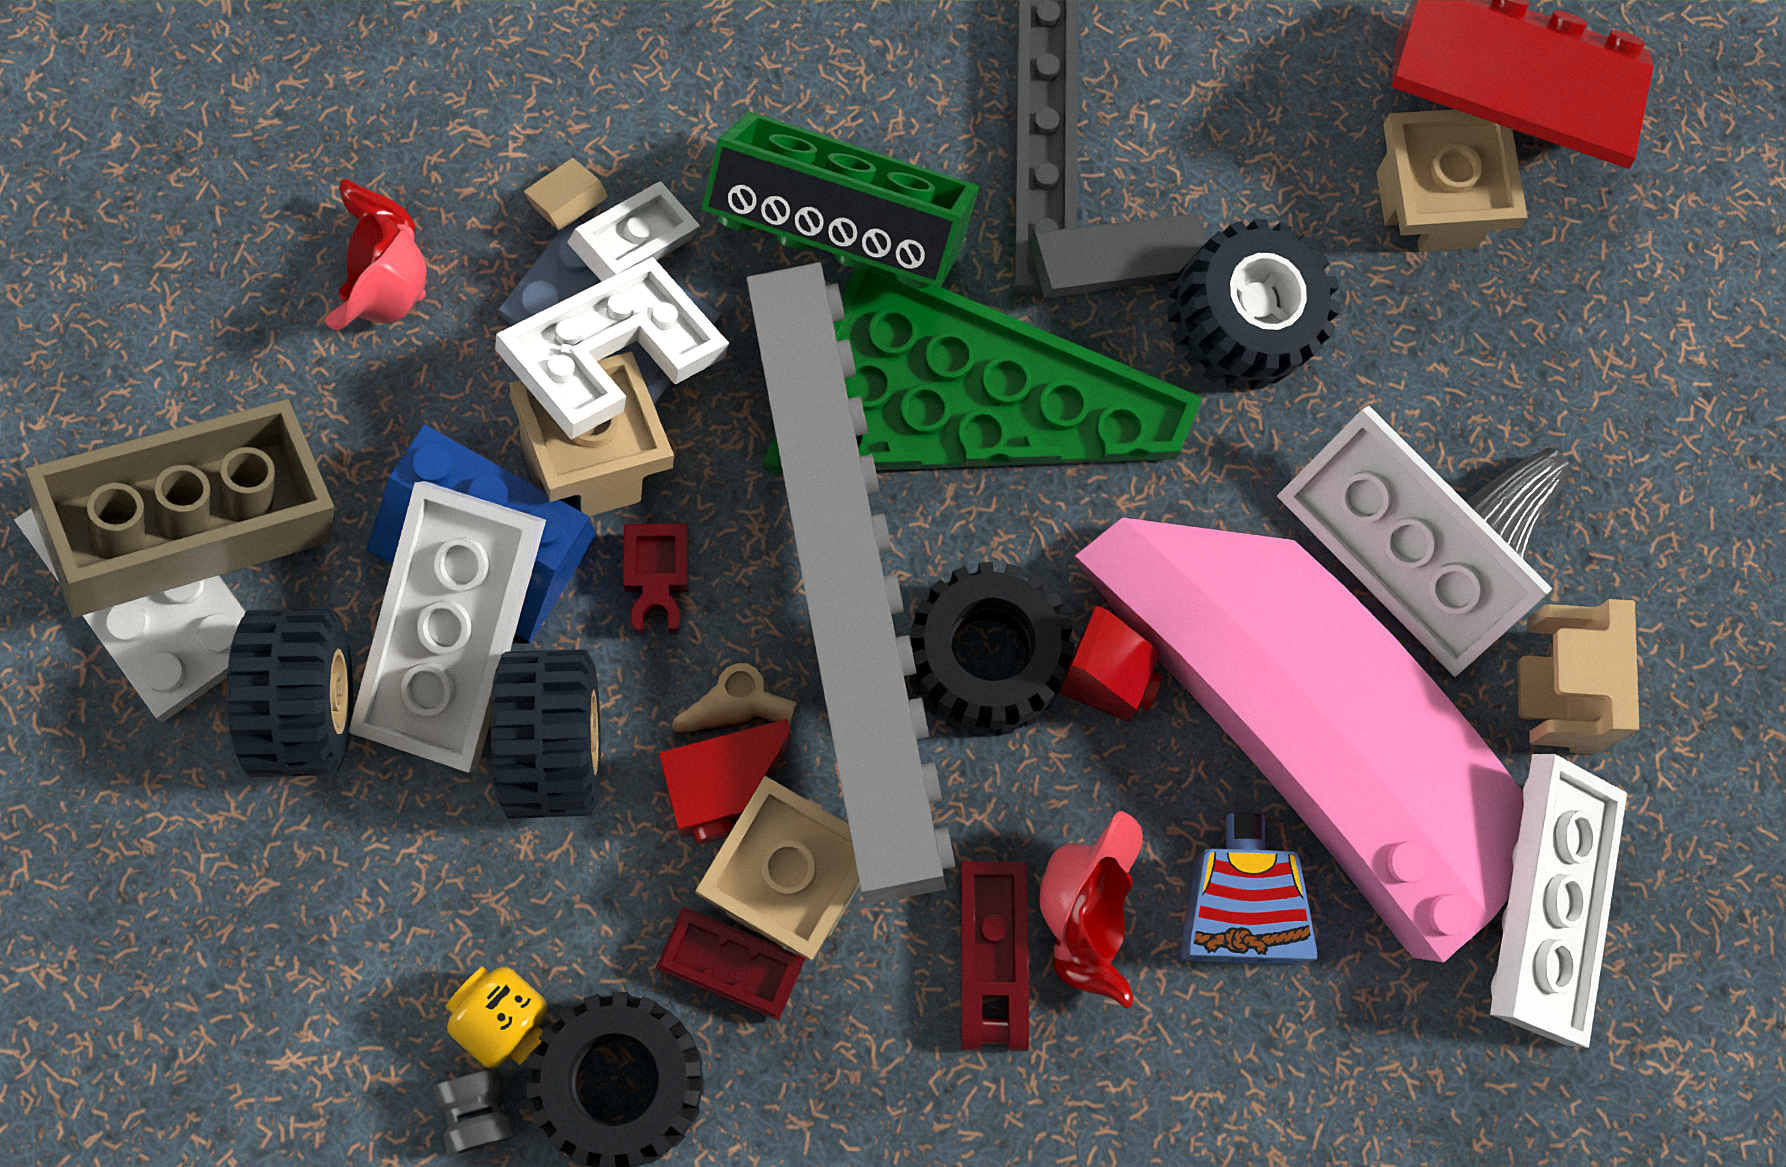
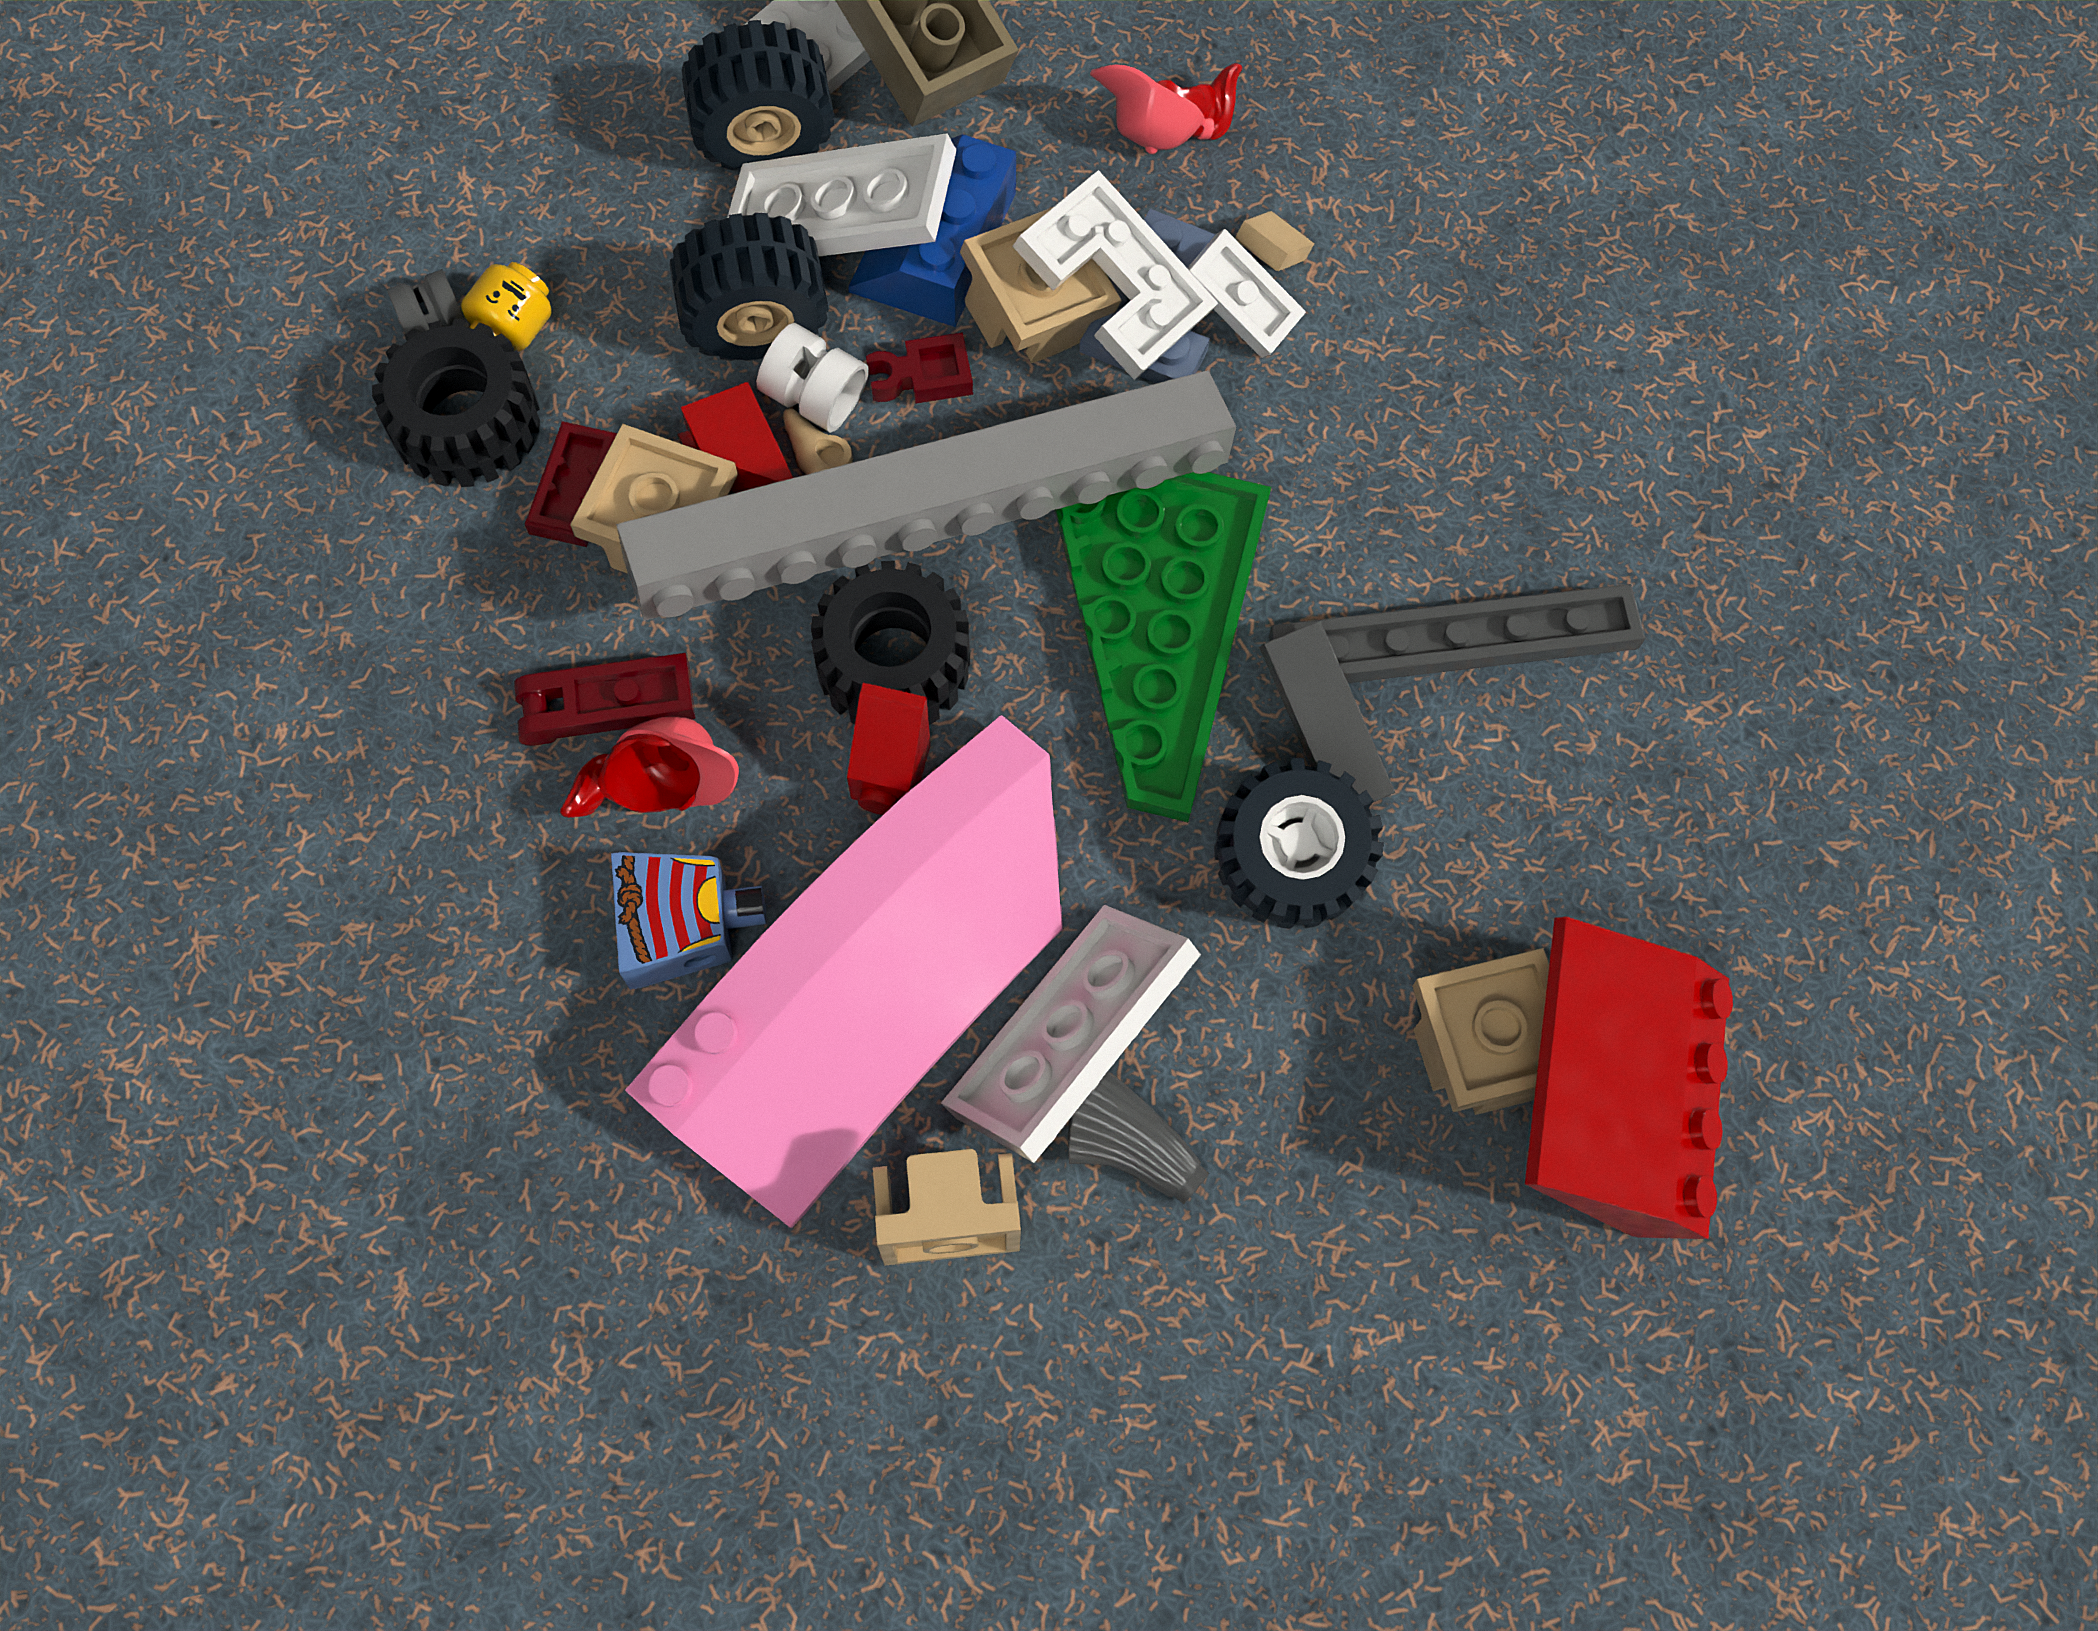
camera: 85 degrees right, 5 degrees down
brick [701,111,980,289] -> none
white plate [1490,754,1627,1048] -> none
none -> white wheel [756,323,868,433]

